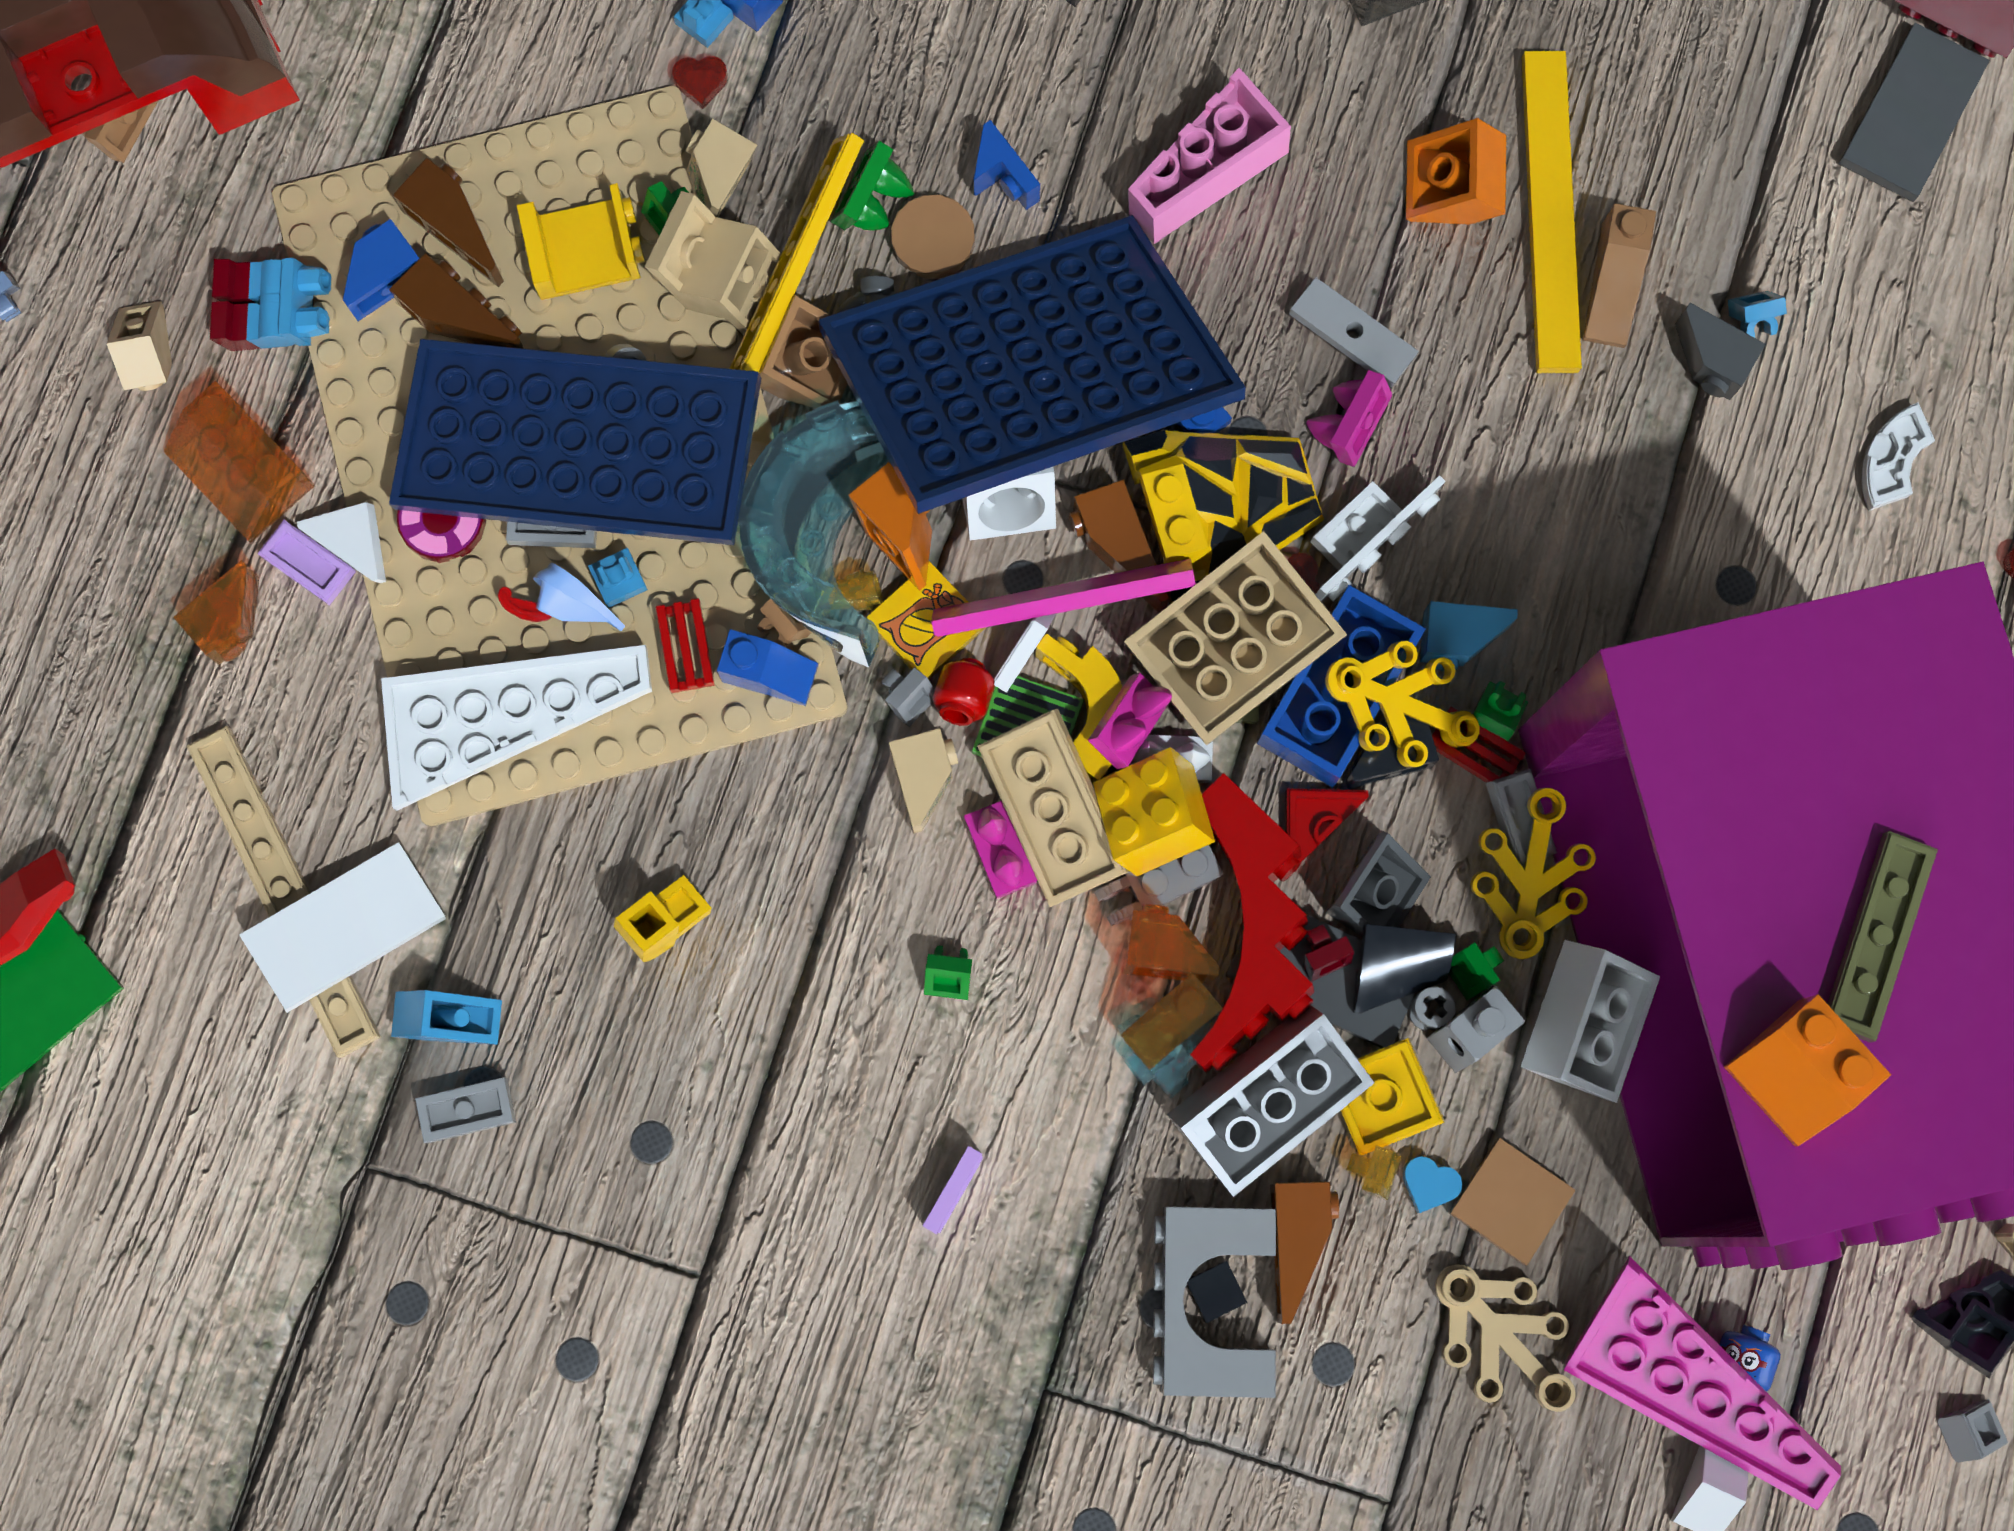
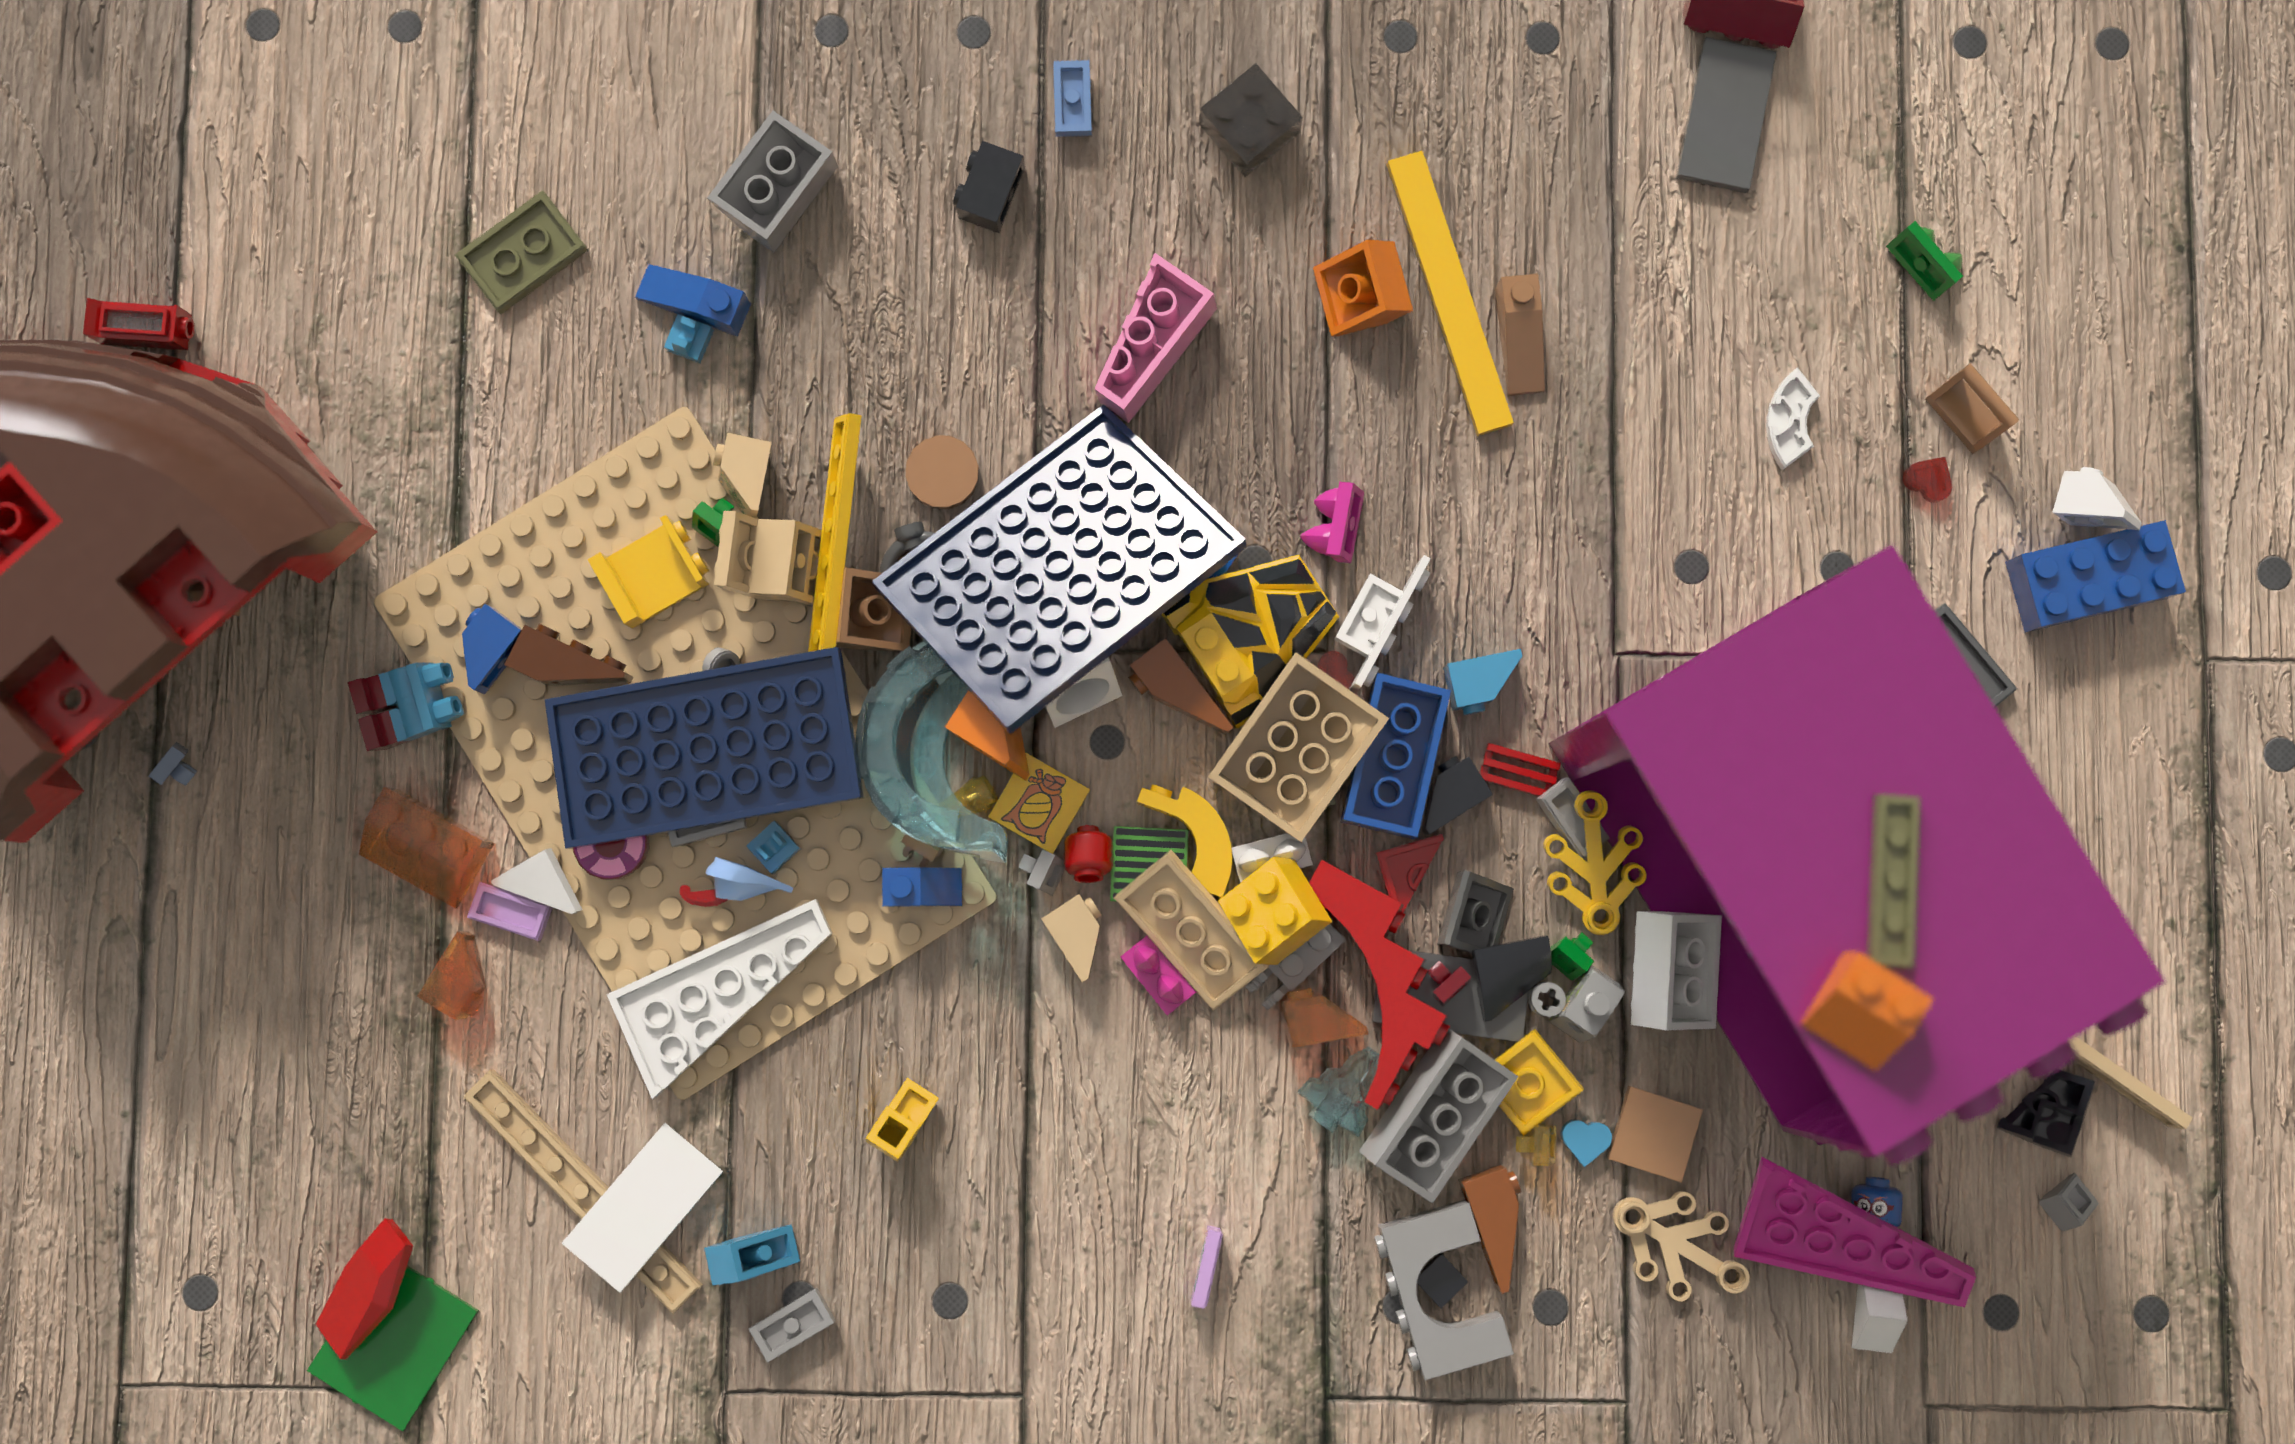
camera: 15 degrees left, 5 degrees up
tan slope [107,301,172,391] -> none
reddish brown slope [393,157,504,287] -> none
red tile [656,598,715,693] -> none
clear red tile [672,56,728,109] -> none
green tile [830,140,914,231] -> none
green tile [924,945,972,1000] -> none
dark pink tile [931,558,1196,637] -> none
blue slope [974,120,1040,210] -> none
white tile [993,614,1056,693] -> none
dark pink tile [1088,673,1172,770] -> none
clear orange slope [1120,973,1223,1070] -> none
light grey tile [1289,277,1419,388] -> none
yellow plant [1325,641,1480,768] -> none
green tile [1472,681,1528,741] -> none
dark grey slope [1675,303,1766,400] -> none
dark azure tile [1728,291,1787,338] -> none

